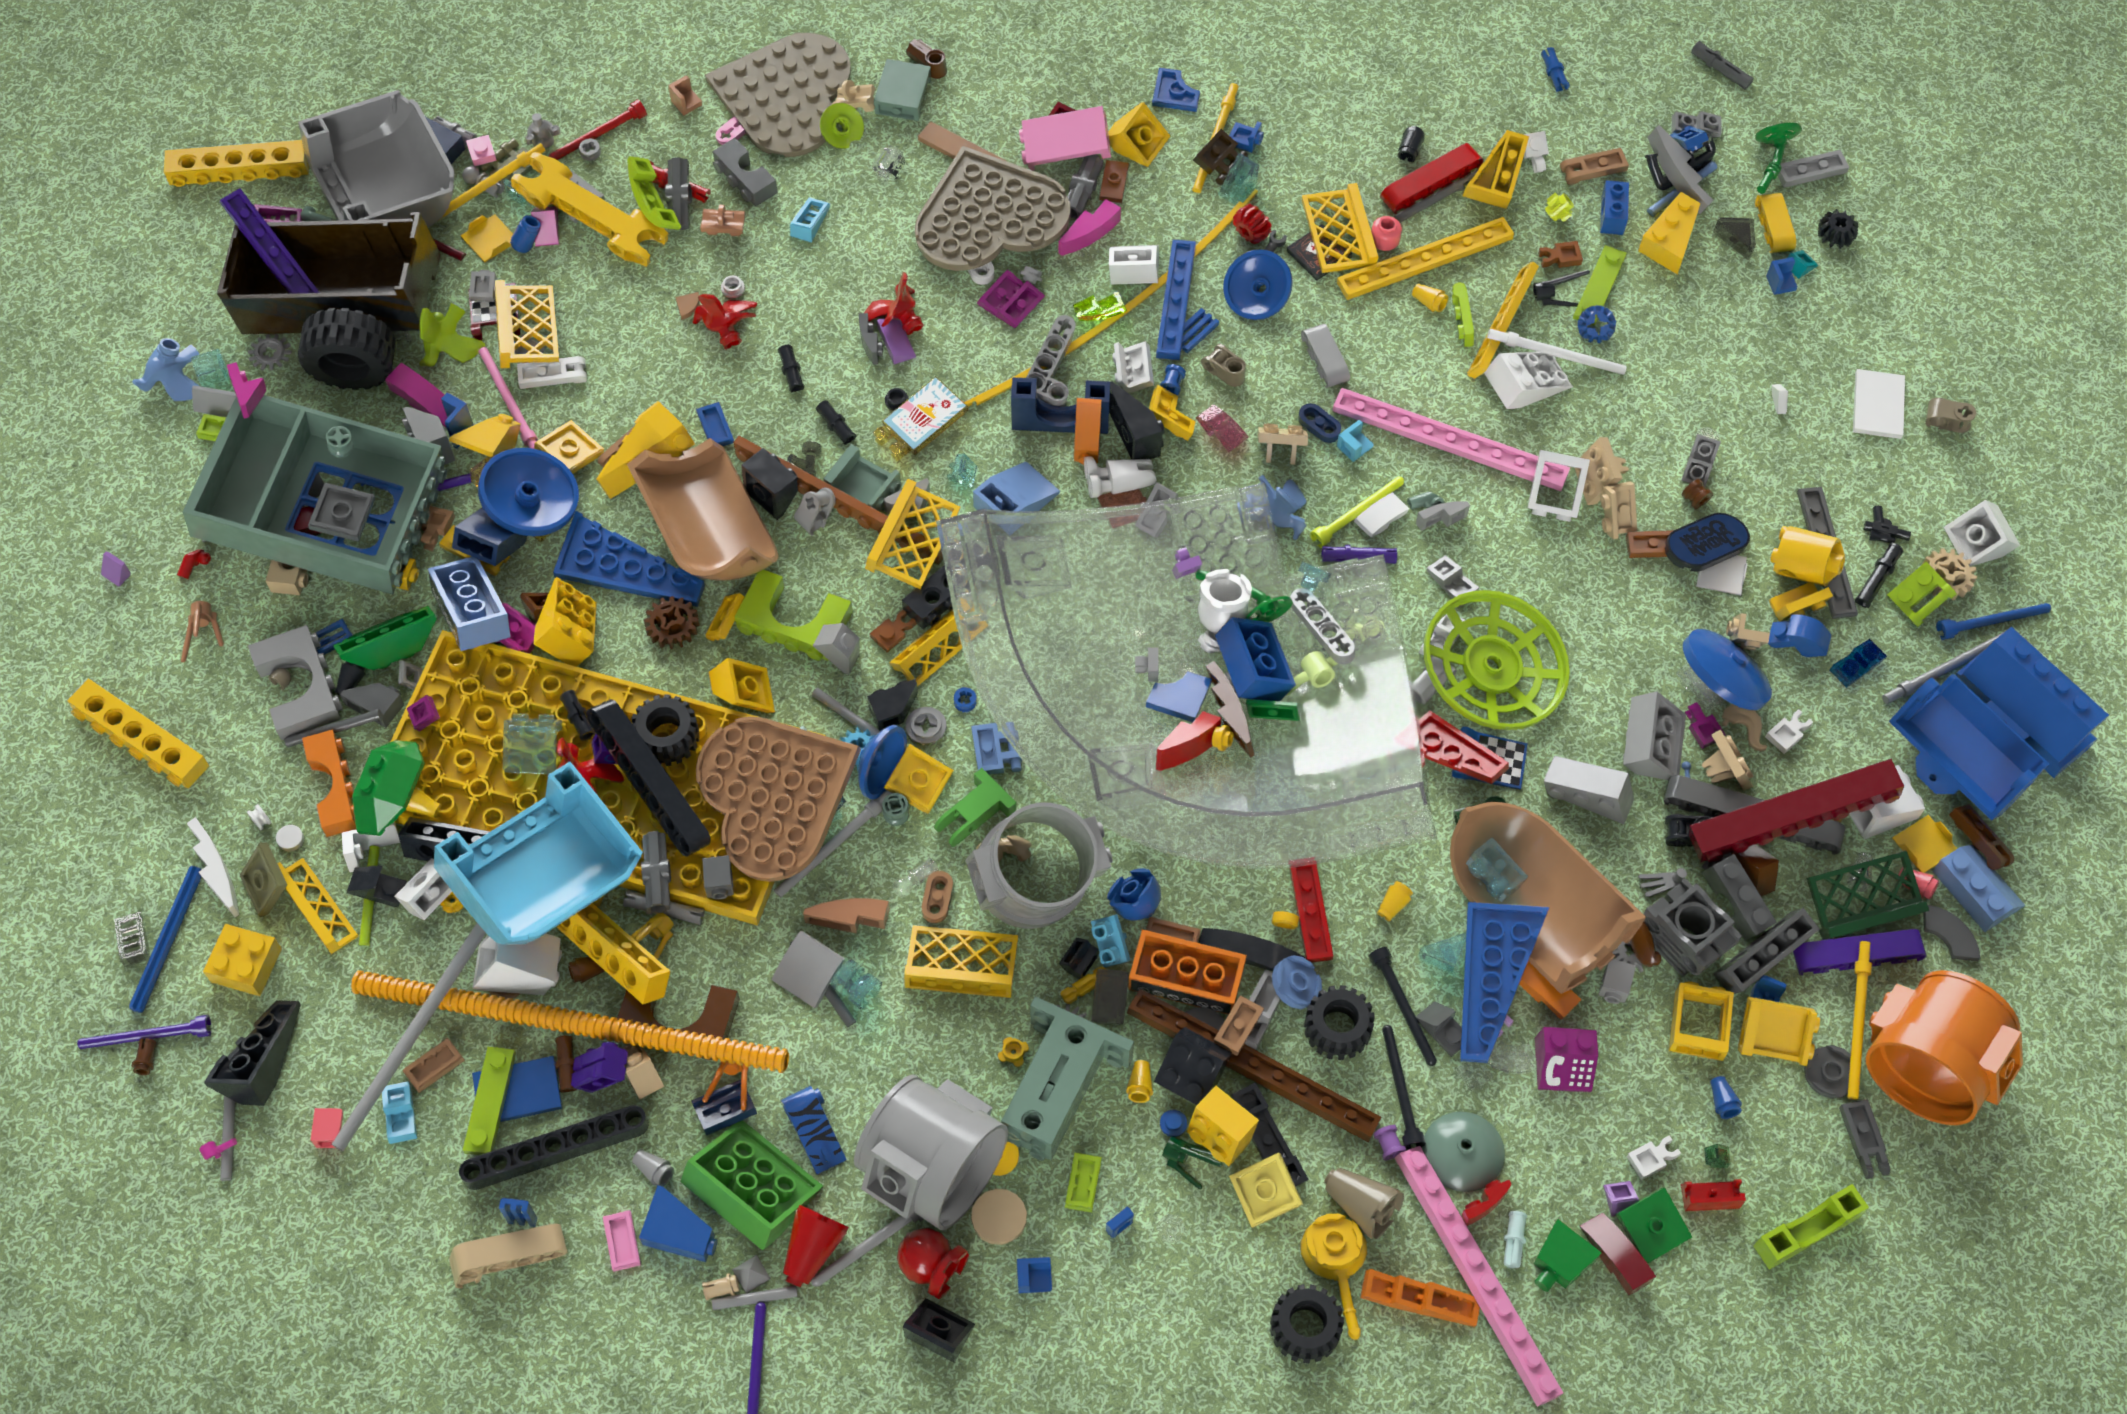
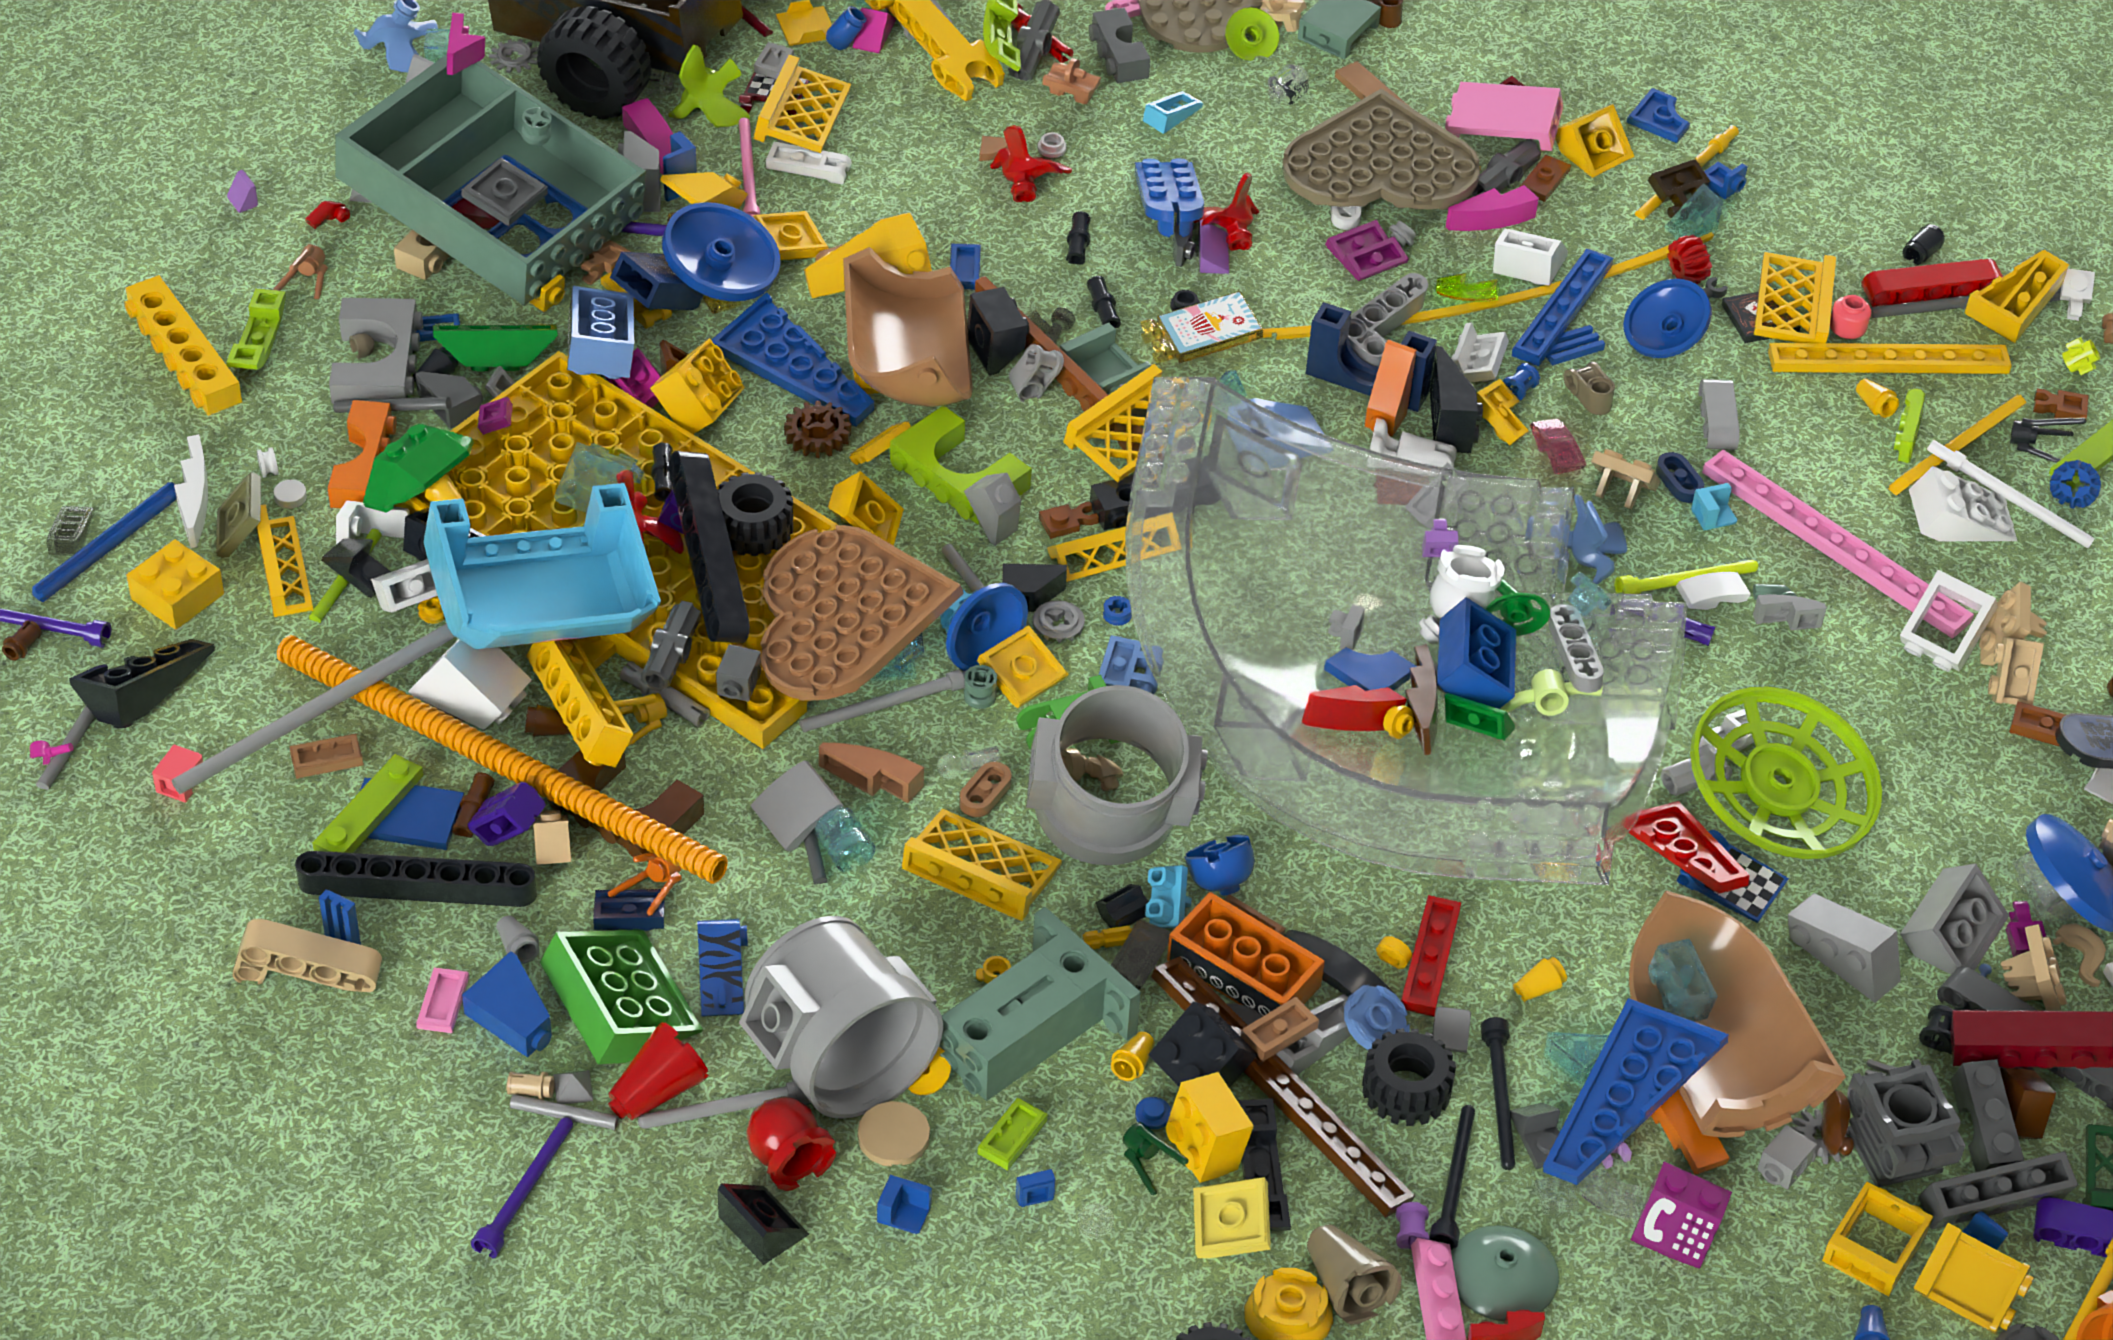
camera: 20 degrees right, 15 degrees down
medium azure slope [382,1081,417,1144] -> none
light grey slope [1427,555,1479,607] -> none
none -> lime slope [226,289,286,370]
none -> plate [1135,158,1204,237]
none -> light grey slope [1433,1007,1471,1053]

